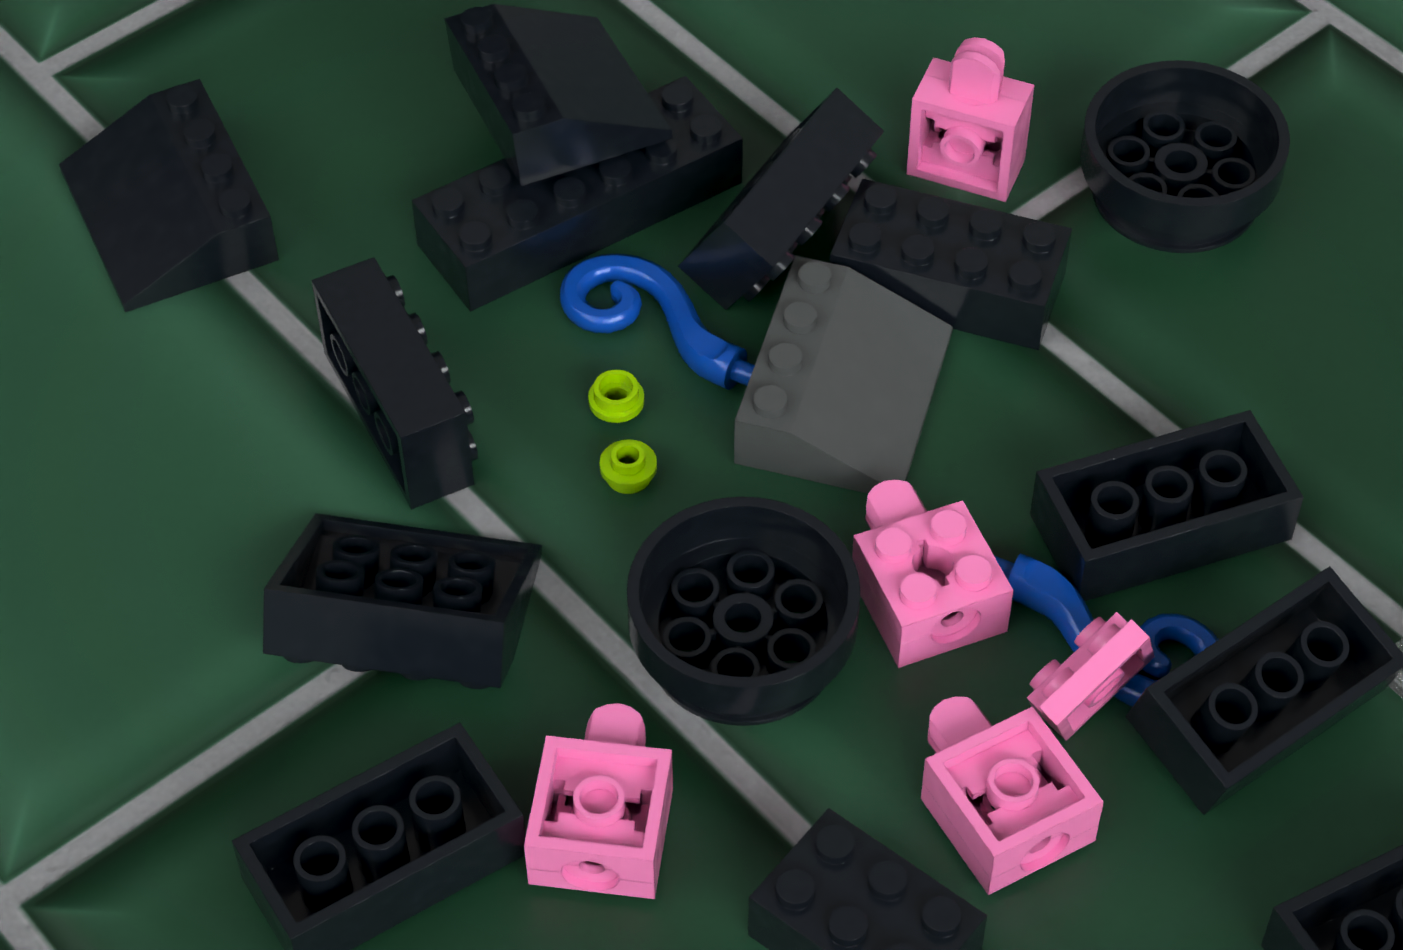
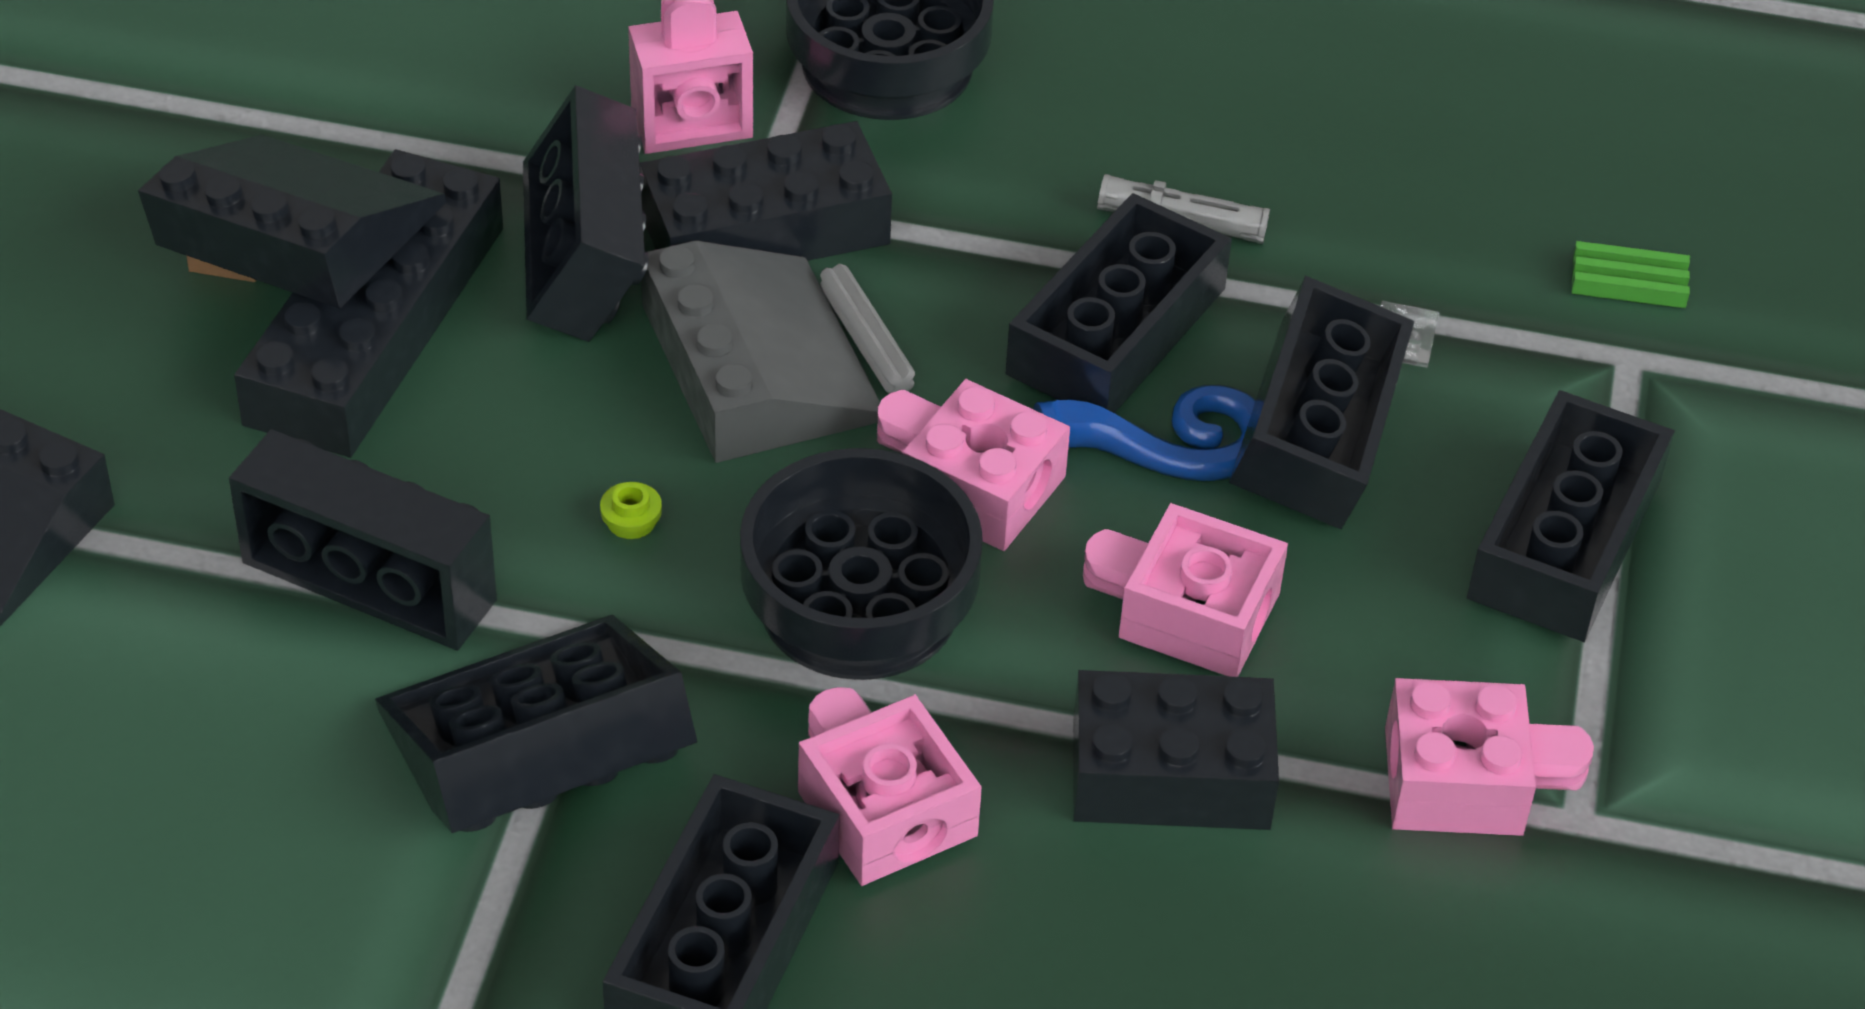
camera: 40 degrees left, 5 degrees down
blue plant [559,254,755,390] -> none
lime plate [588,369,644,423] -> none
bright pink plate [1027,612,1154,741] -> none
none -> light grey axle [820,264,915,394]
none -> light grey pin [1097,174,1270,245]

